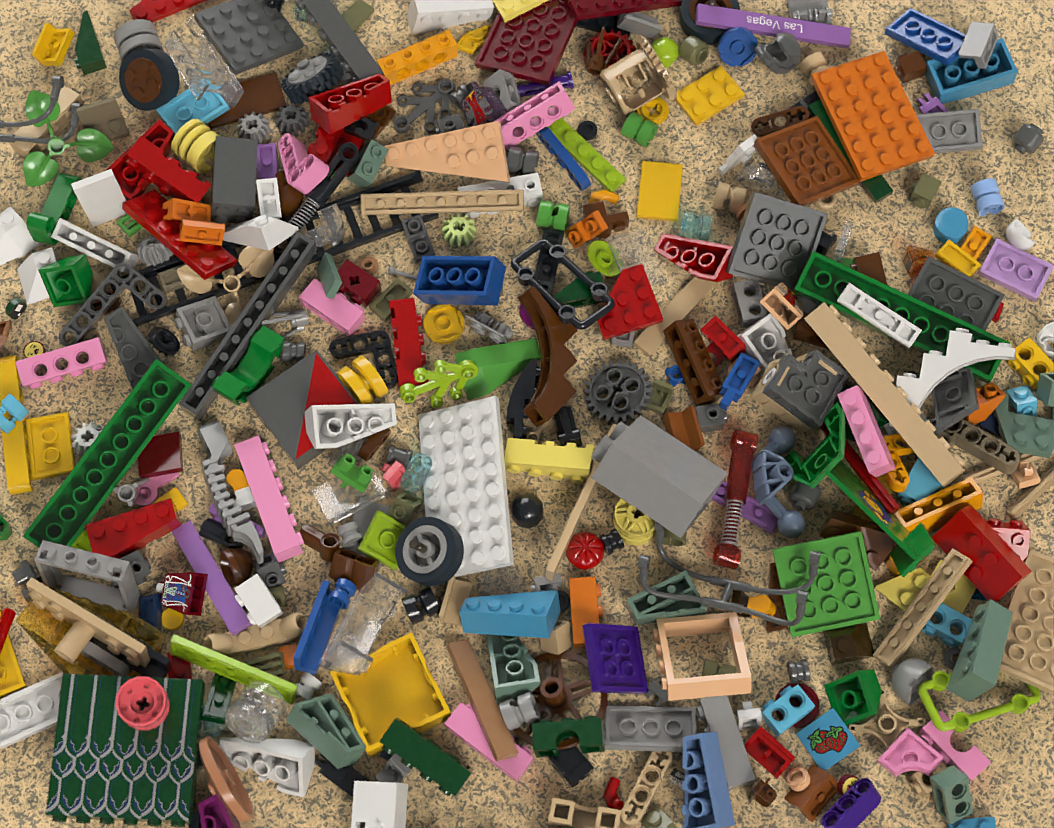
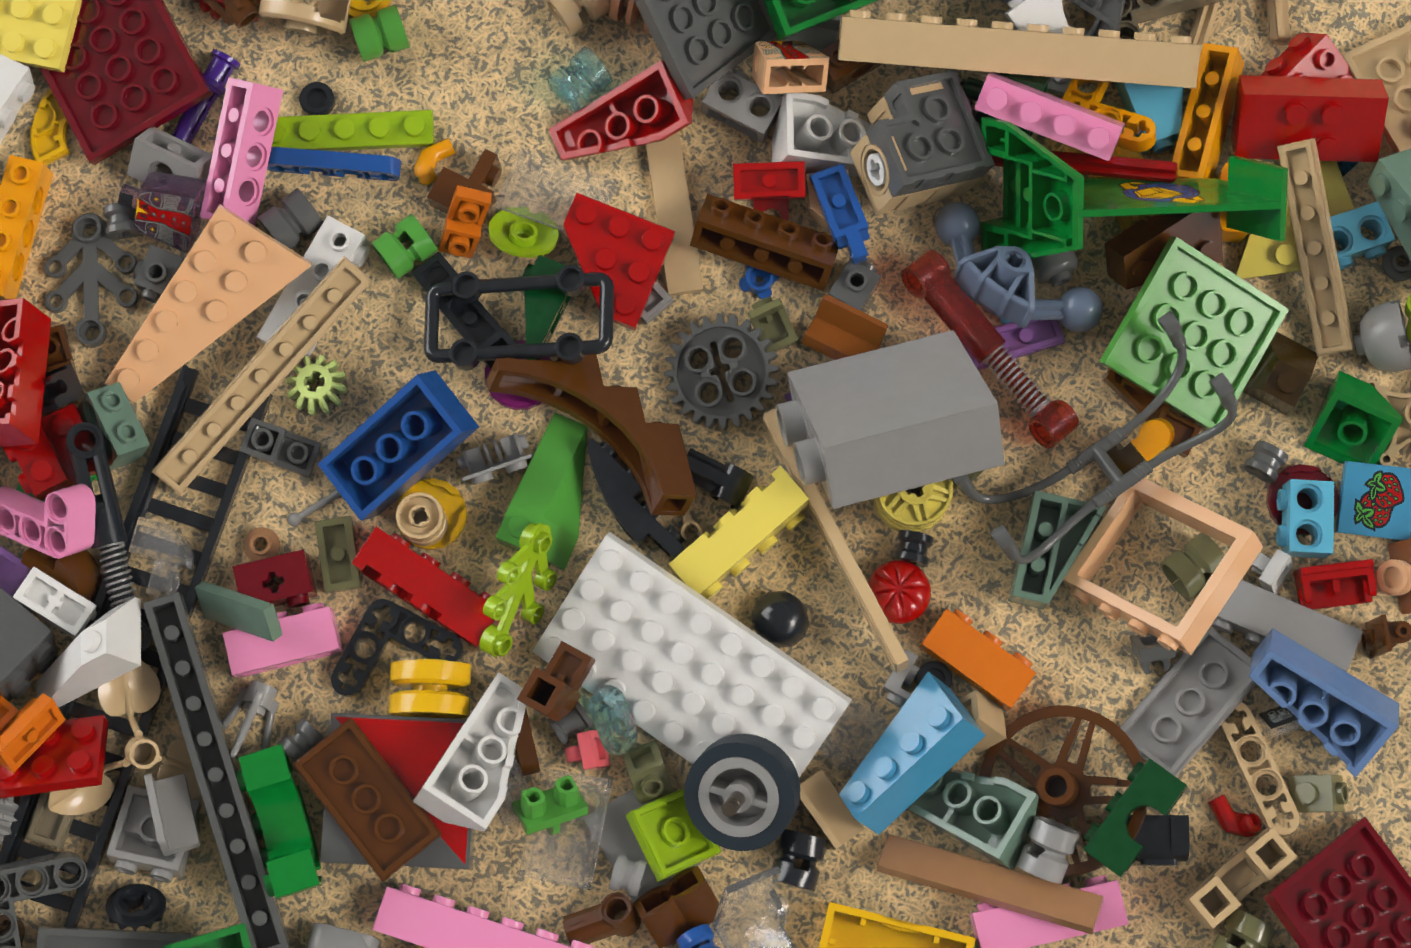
camera: 50 degrees left, 10 degrees up
dark purple plate [582,623,649,694] -> none
yellow tile [637,161,683,222] -> none
none -> light grey panel [144,773,201,856]
none -> reddish brown tile [292,718,443,882]
none -> tan wheel [396,492,448,547]
none -> reddish brown brick [517,641,596,721]

